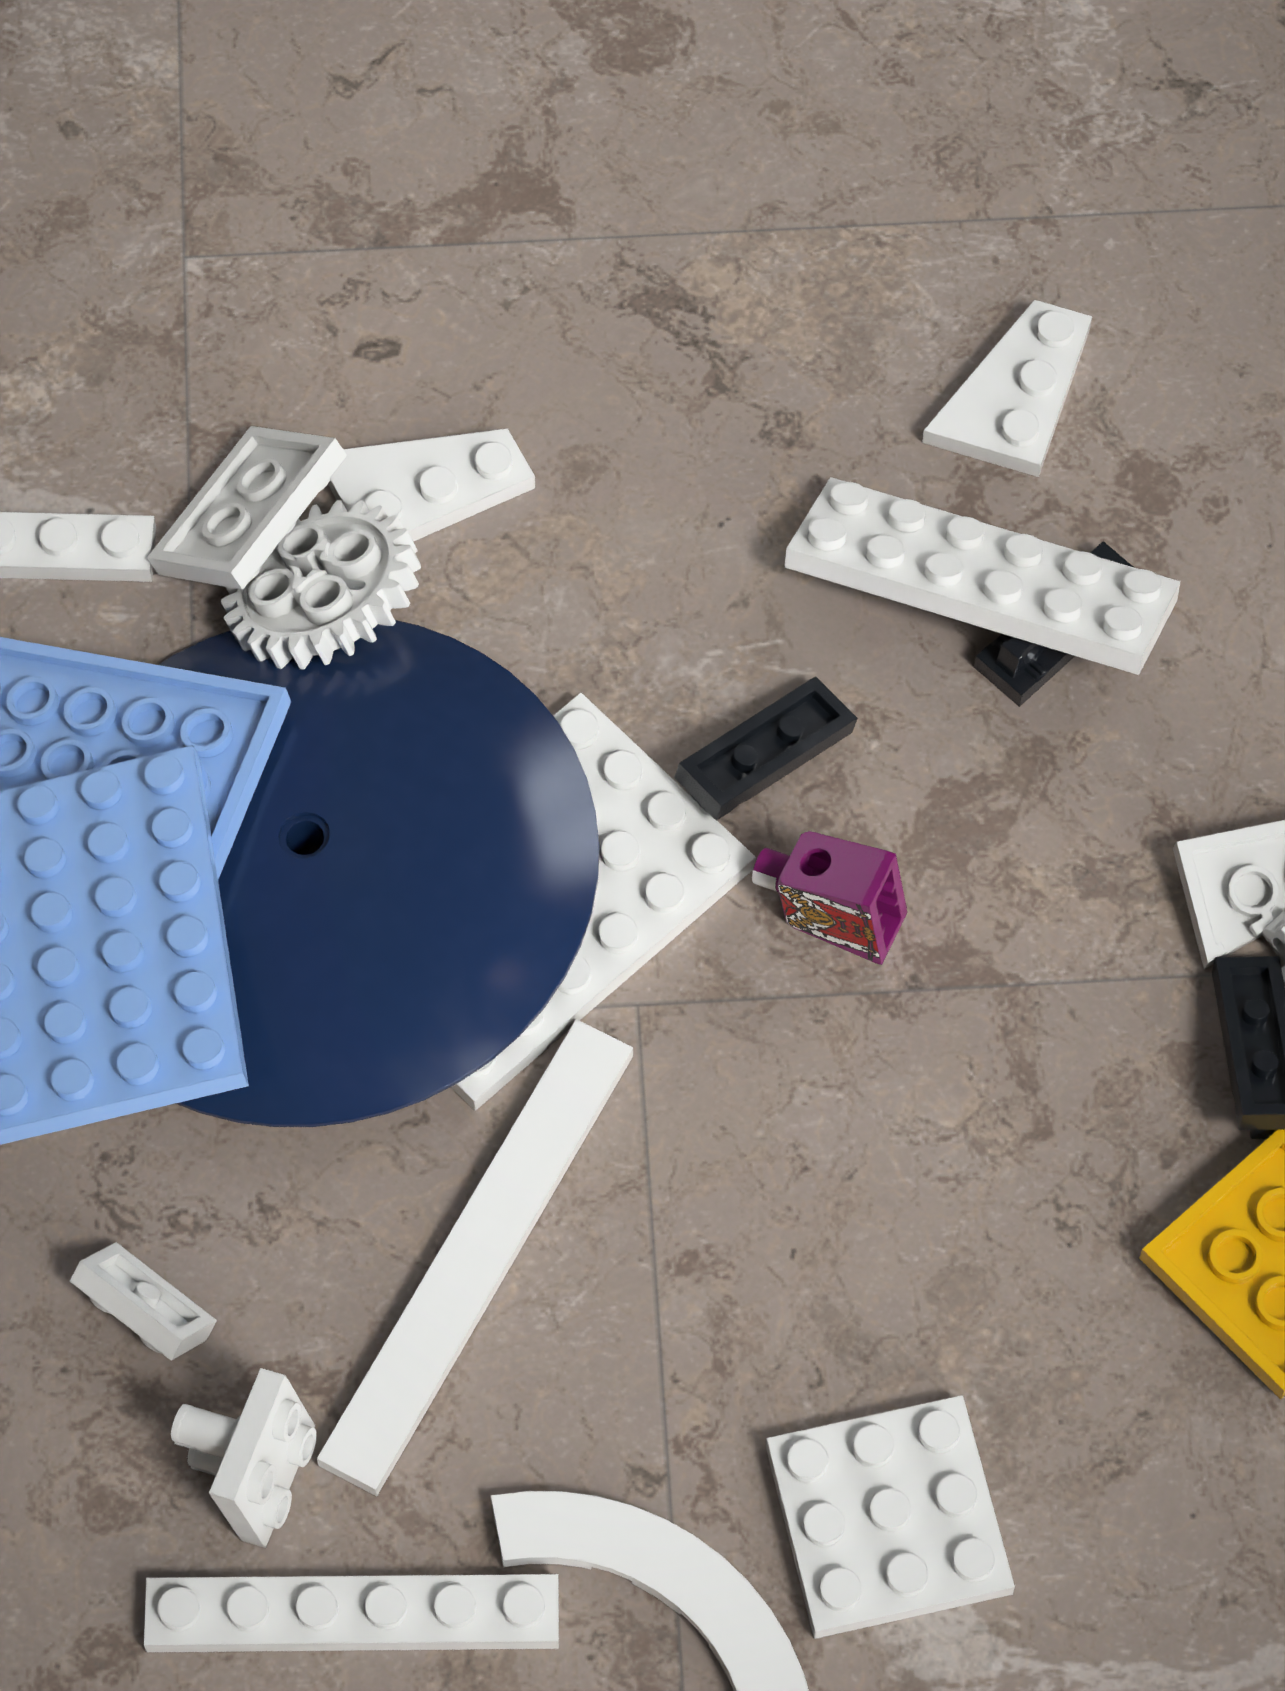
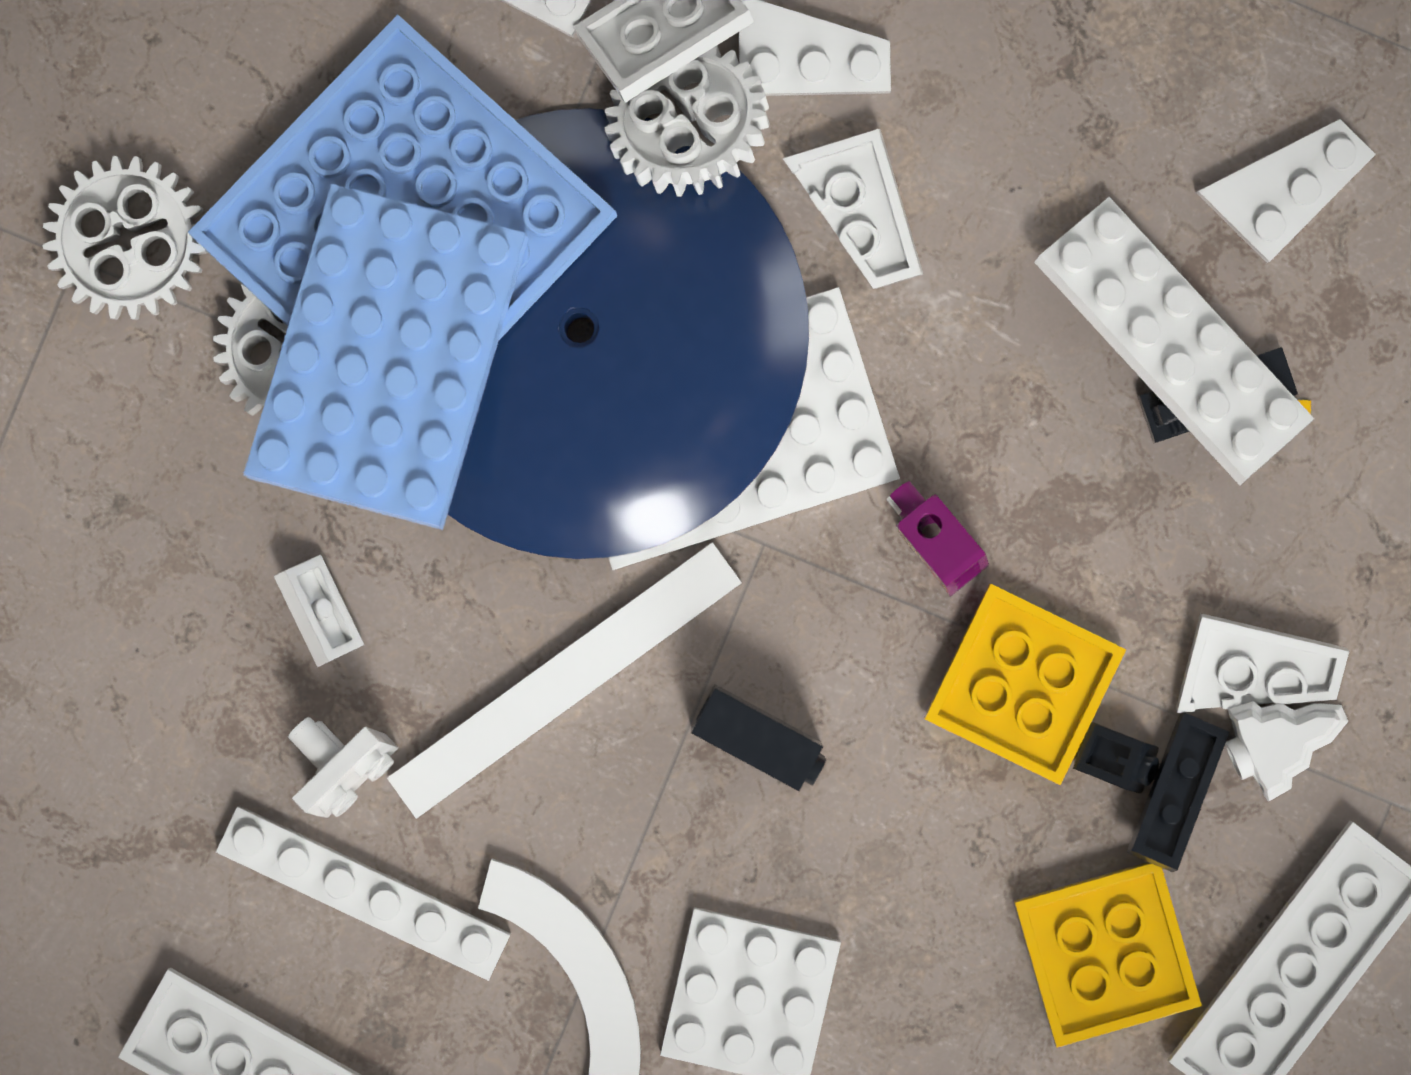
camera: 25 degrees right, 25 degrees up
black hinge [674,676,858,821] -> none
none -> black brick [691,684,827,791]
none -> white wing [783,129,923,289]
none -> yellow plate [924,583,1126,785]
none -> black bracket [1073,722,1159,794]

